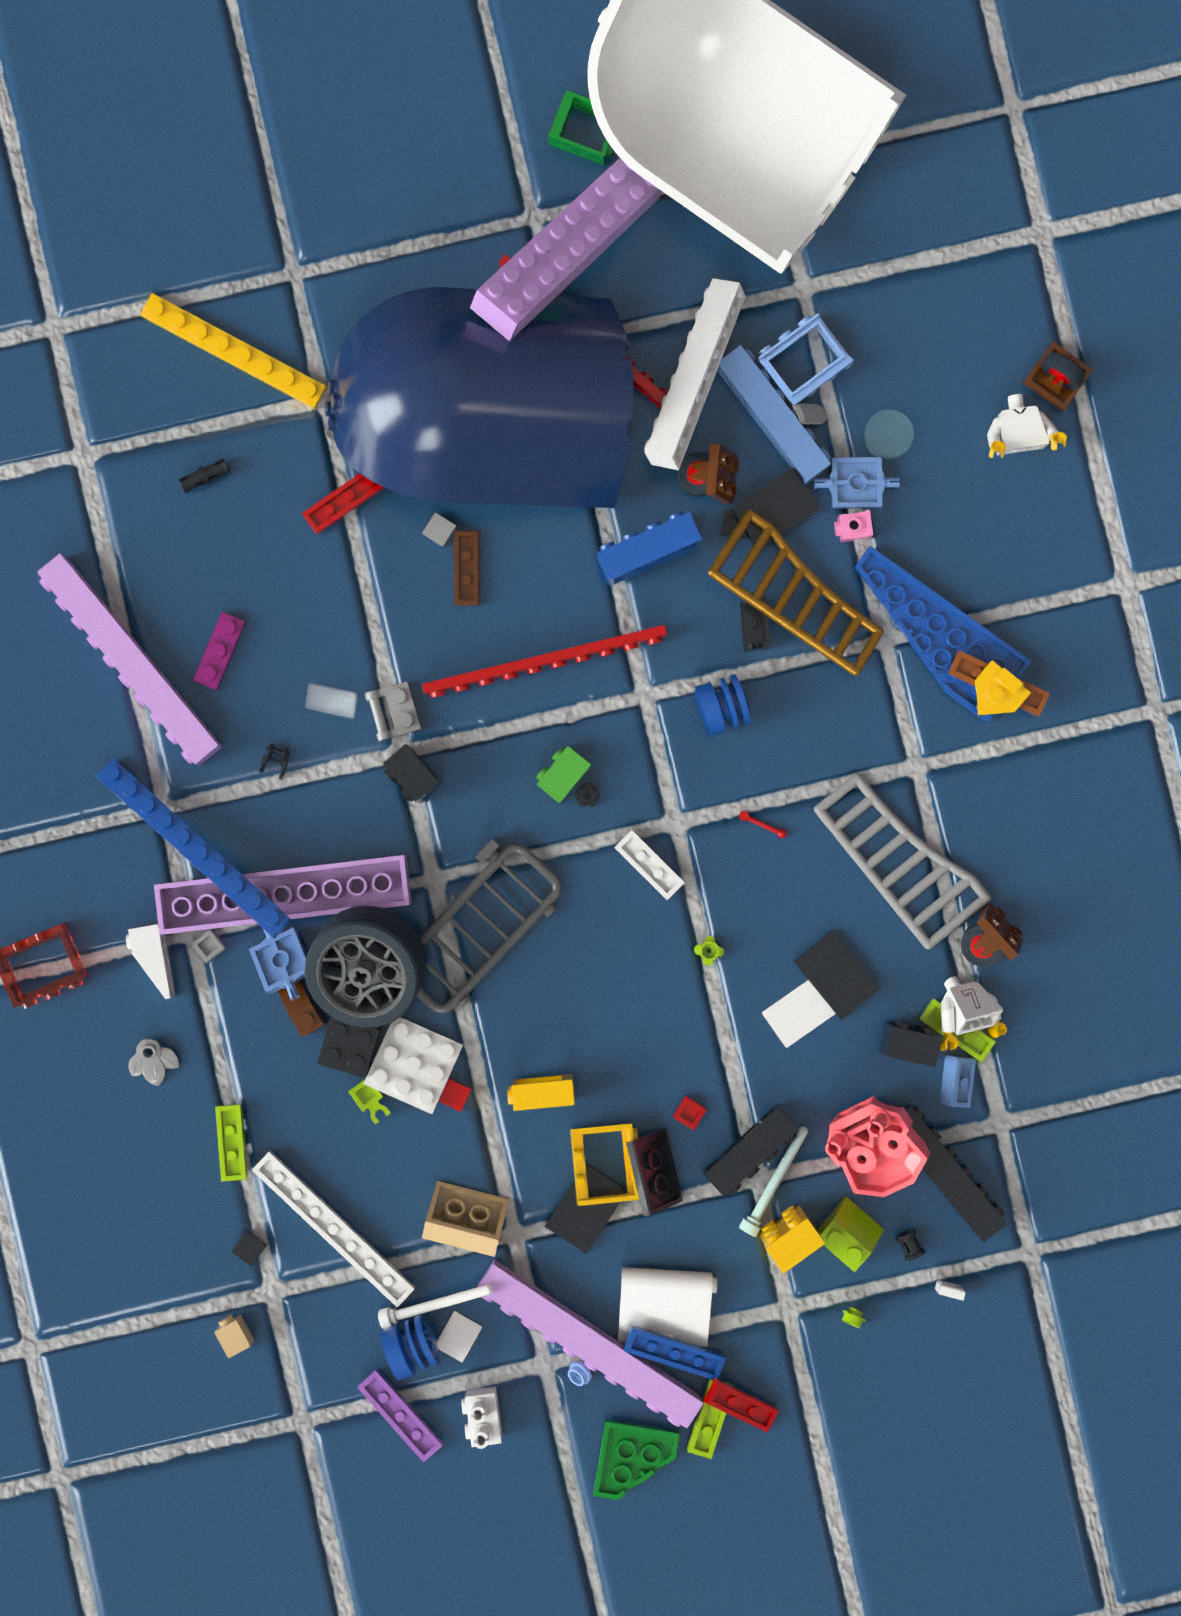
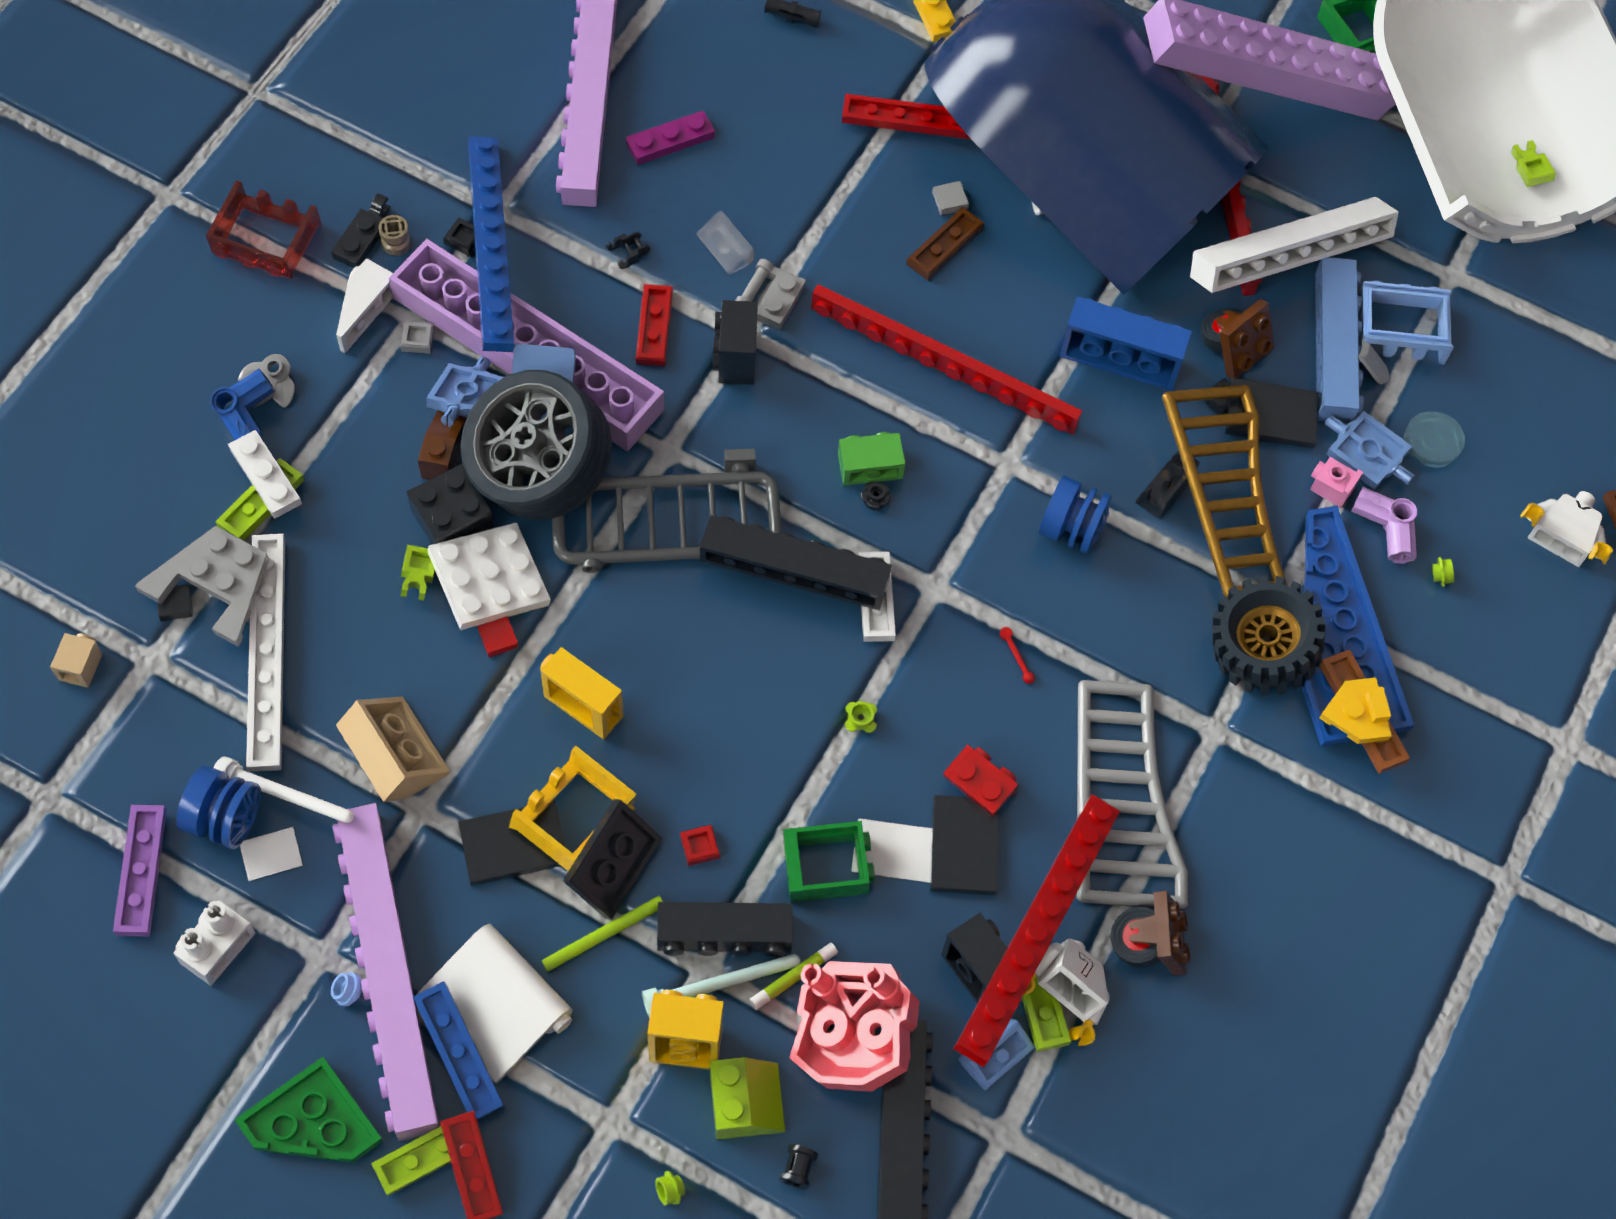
camera: 35 degrees right, 25 degrees down
none -> light grey wing [135,526,269,646]
none -> blue piece [210,368,275,440]
none -> white plate [228,430,302,519]
none -> black plate [331,193,391,268]
none -> dark tan wheel [379,215,411,256]
none -> black tile [443,217,475,256]
none -> medium blue slope [512,343,576,383]
none -> lime bar [541,895,663,972]
none -> red tile [635,284,673,366]
none -> black brick [700,515,892,611]
none -> lime bar [749,942,838,1010]
none -> green window [783,821,875,903]
none -> red bracket [943,744,1018,817]
none -> red plate [953,794,1120,1068]
none -> black wheel [1212,576,1326,696]
none -> lavender piece [1351,487,1417,564]
none -> lime plate [1432,557,1454,587]
none -> lime plate [1511,140,1556,188]

